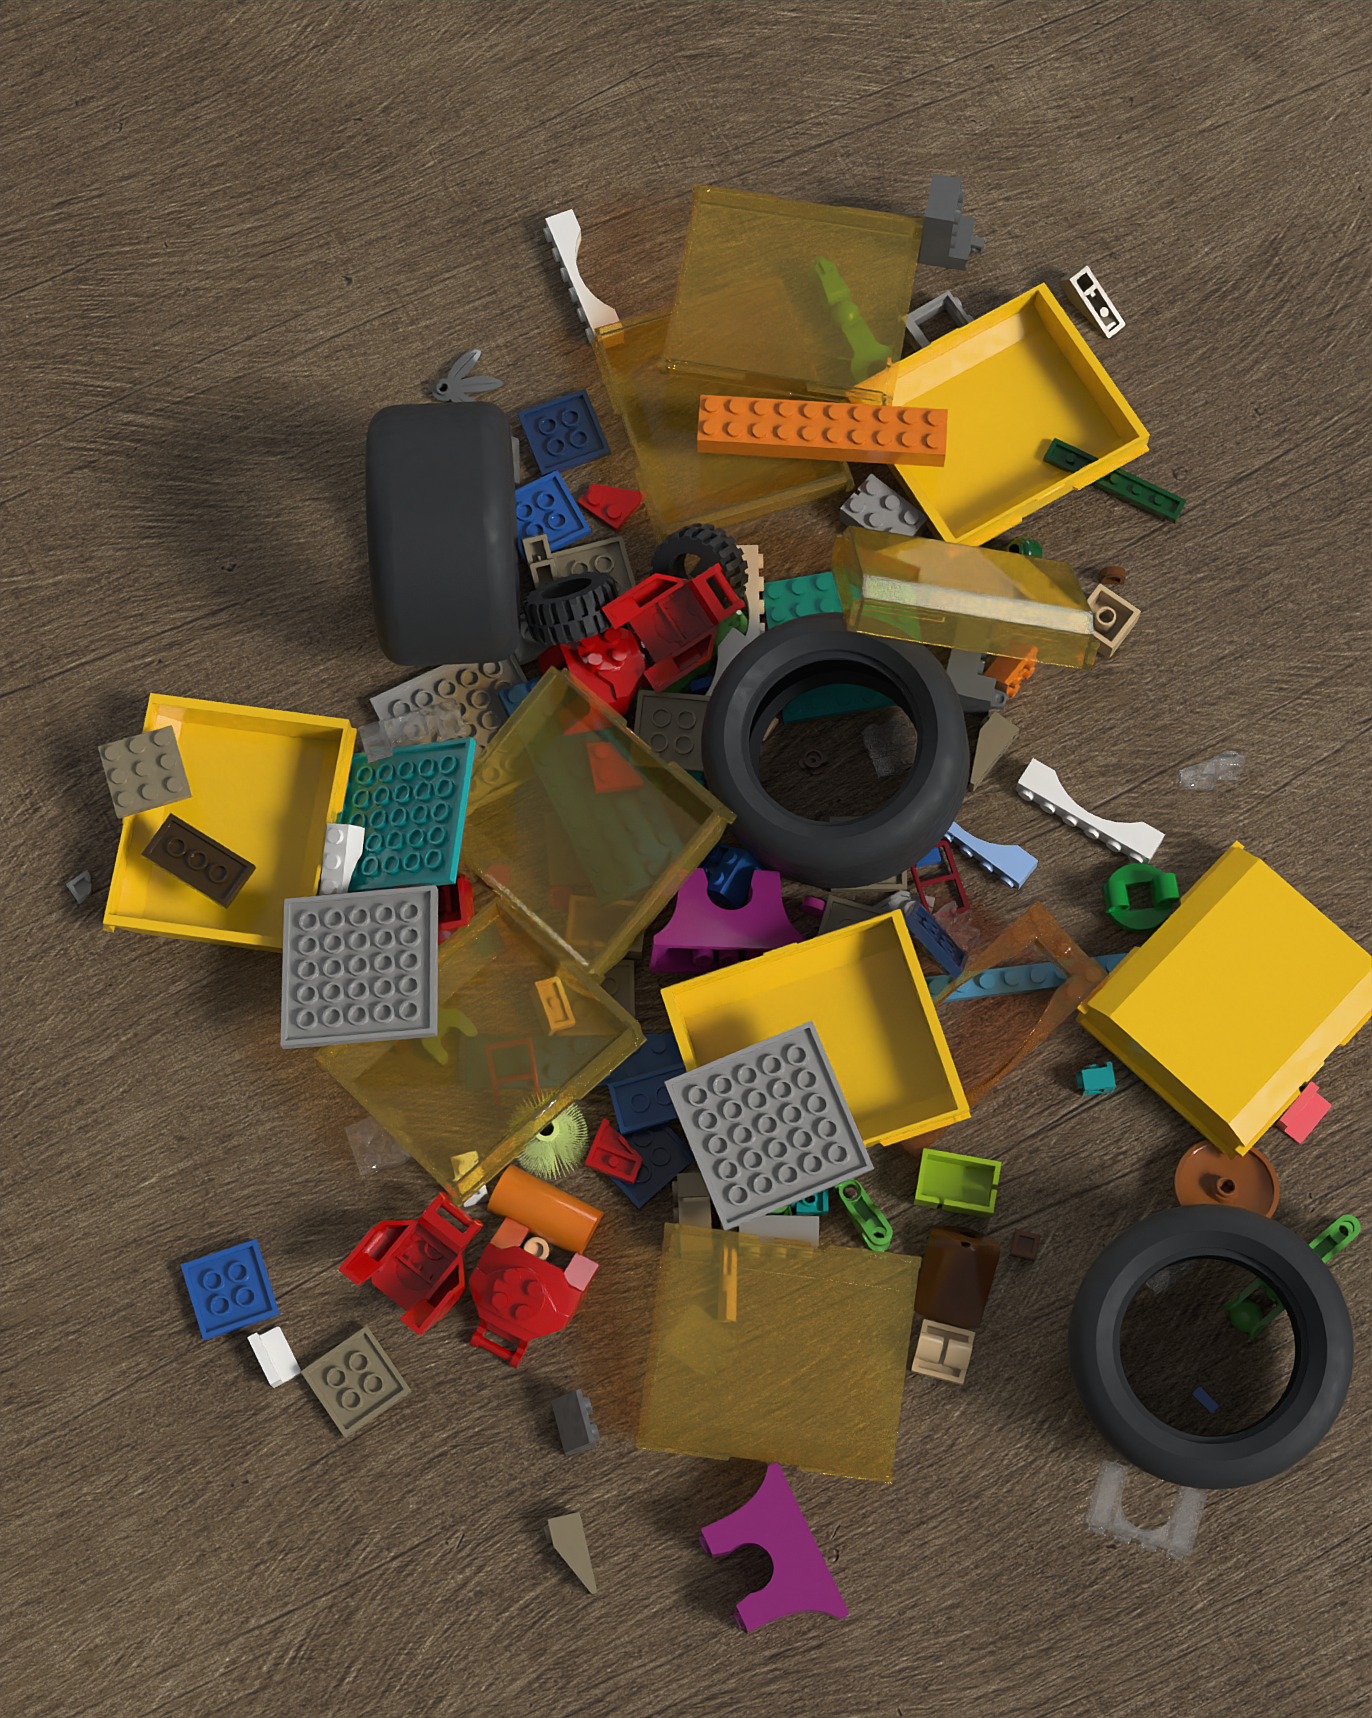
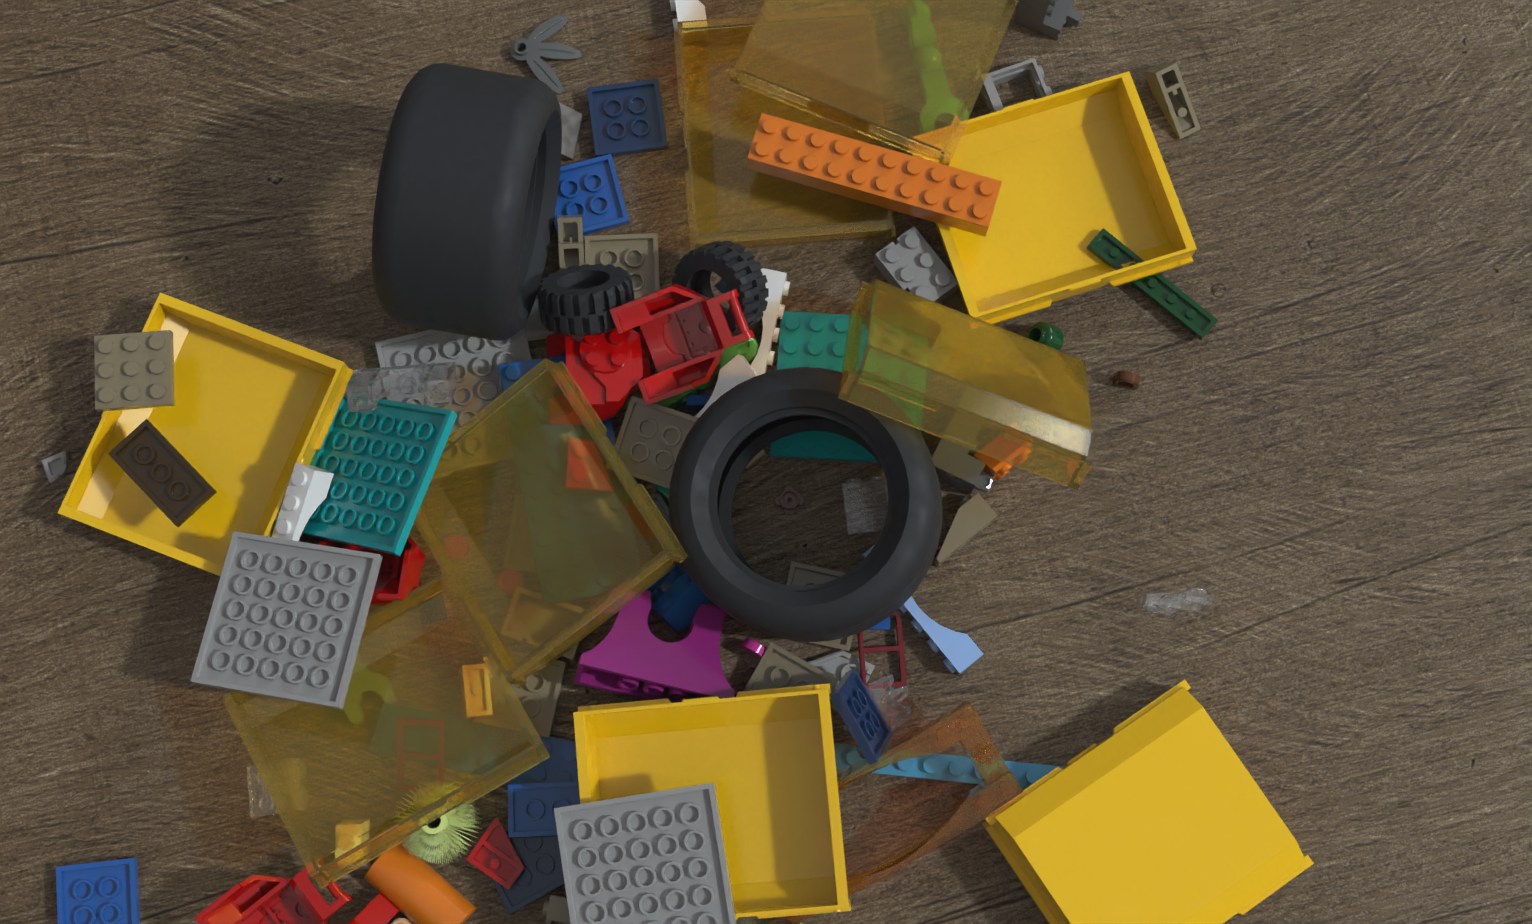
camera: 10 degrees right, 5 degrees up
red wing [578,484,645,533] -> none
white arch [1016,758,1165,864] -> none
tan brick [1068,584,1141,659] -> none
teal brick [1075,1061,1116,1096] -> none
green piece [1101,863,1180,933] -> none

